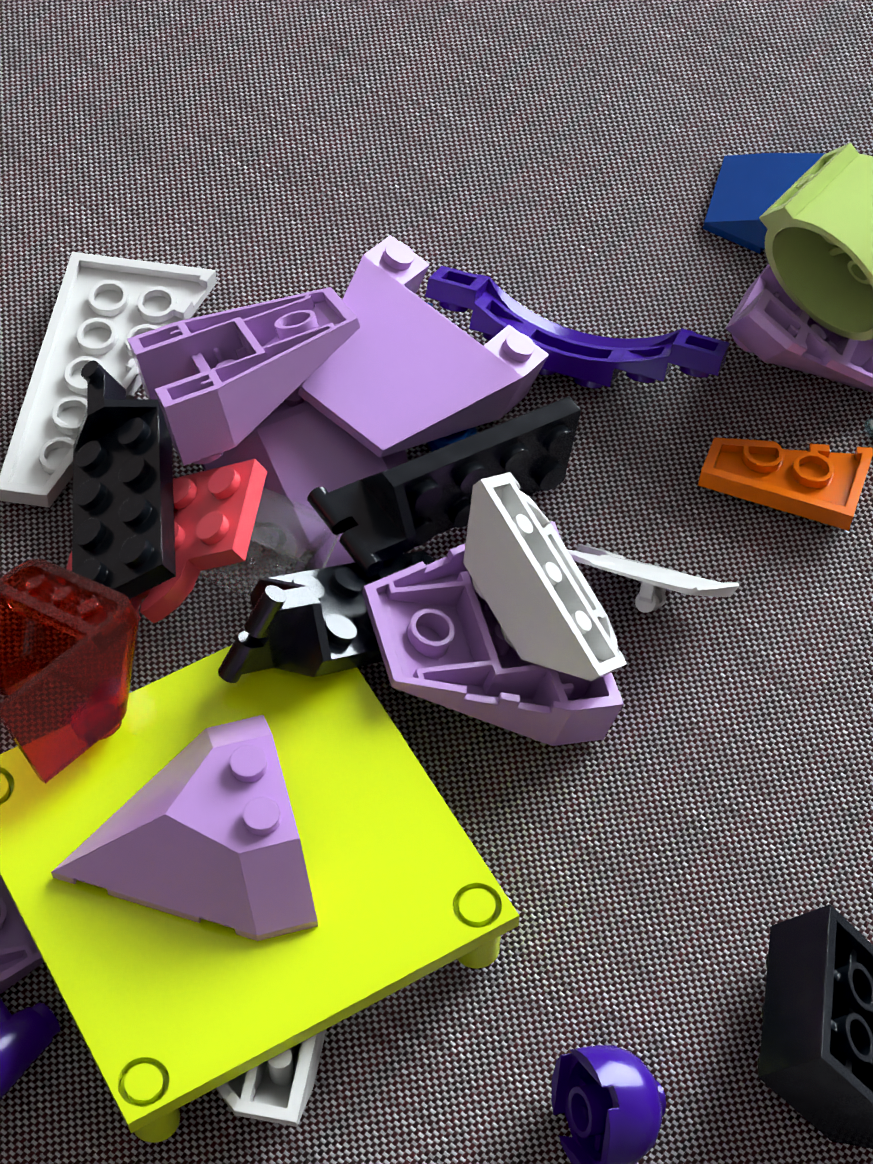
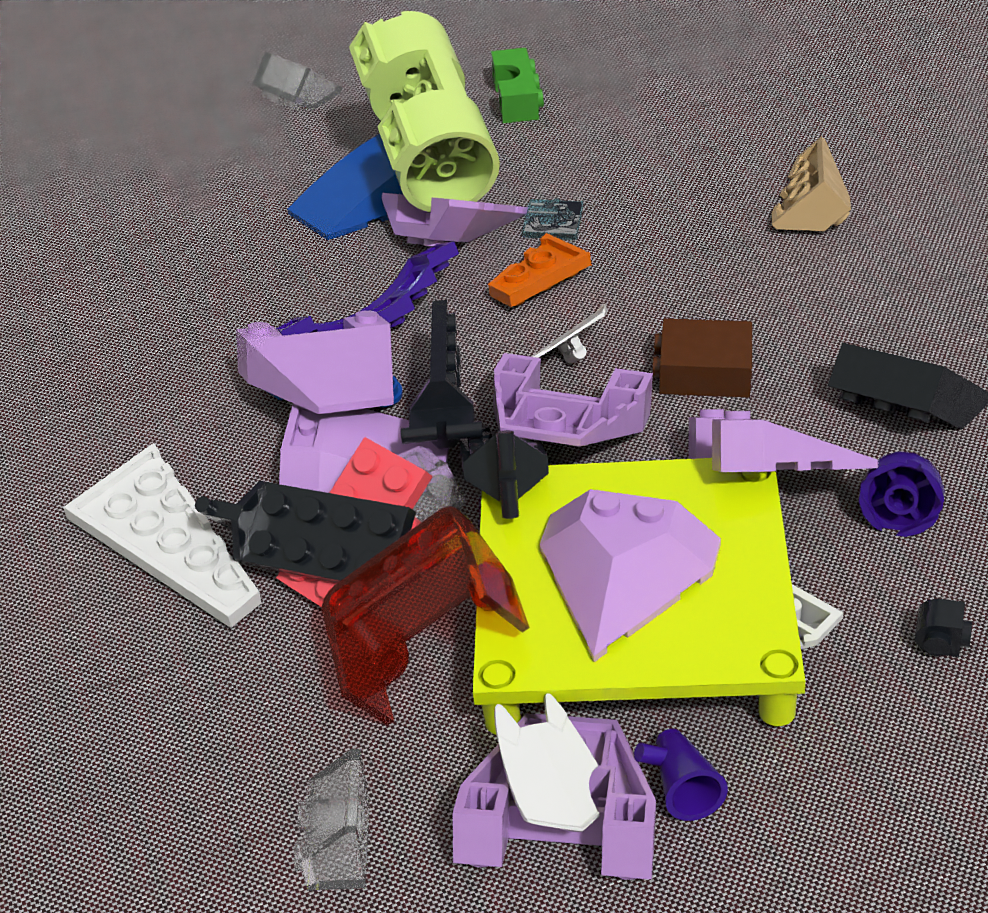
camera: 55 degrees left, 15 degrees down
lavender wedge [127,287,360,466] -> none
white wedge [463,472,627,681] -> none
none -> reddish brown brick [653,318,752,398]
none -> lavender wedge [689,409,878,472]

